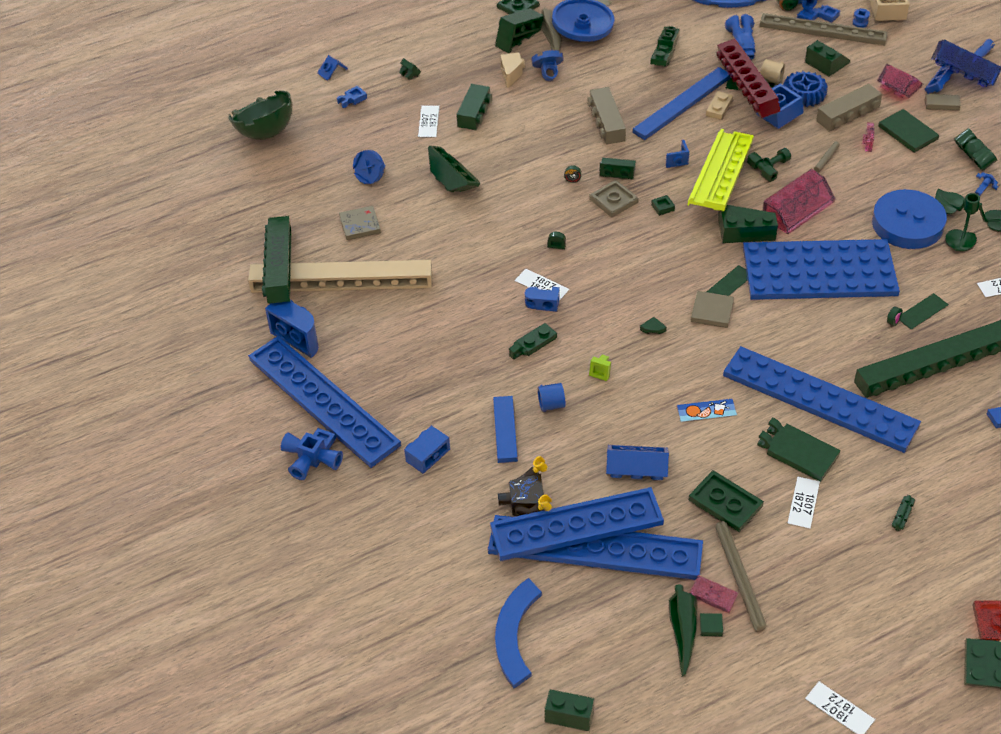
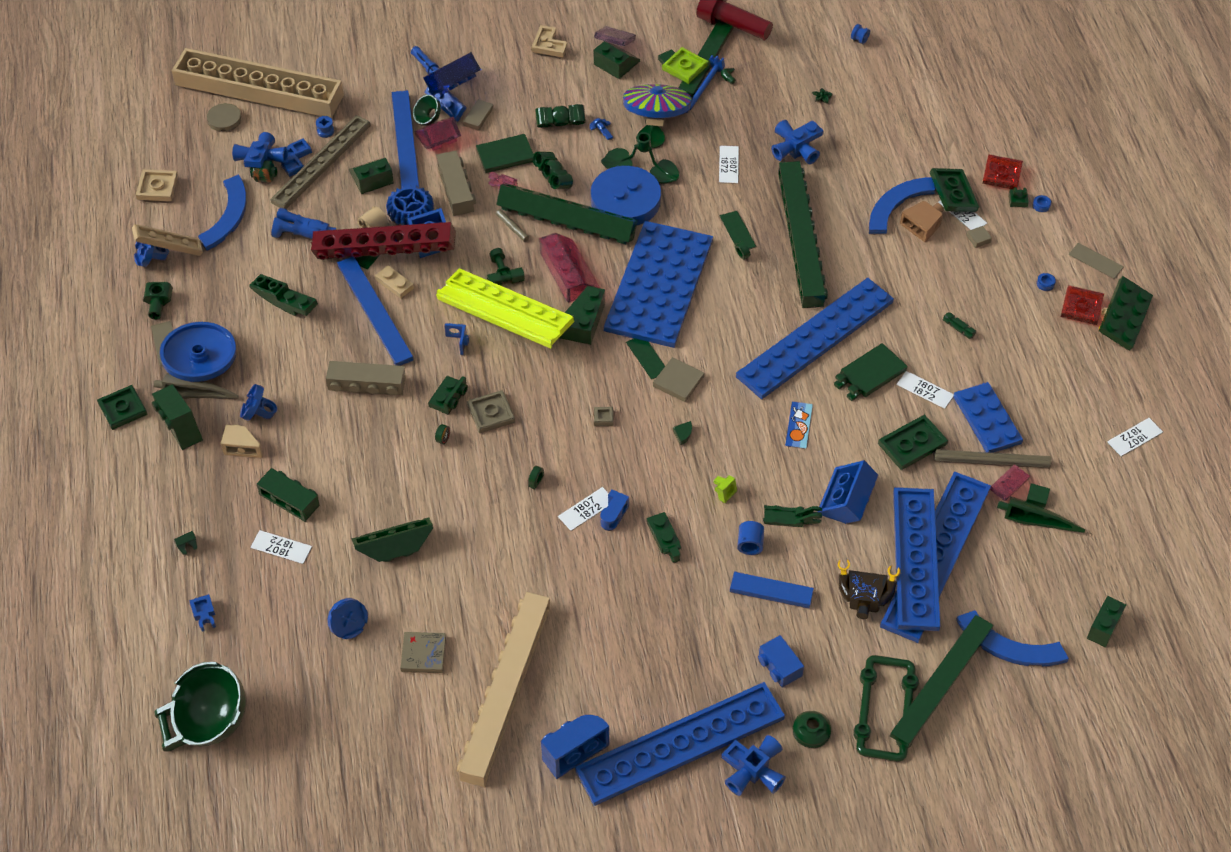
camera: 75 degrees left, 5 degrees up
dark green brick [262,216,292,304] -> none
blue bracket [317,55,348,80] -> none
dark green tile [651,195,675,216] -> none
none -> blue tile [392,90,419,188]
none -> dark green piece [413,95,441,126]
none -> dark green brick [496,183,638,244]
none -> dark green piece [533,152,573,189]
none -> dark tan tile [594,407,613,426]
none -> dark green arm [763,505,823,527]
none -> dark green piece [792,711,831,748]
none -> dark green bar [853,655,919,762]
none -> dark green tile [890,615,994,747]
none -> blue plate [953,382,1023,453]

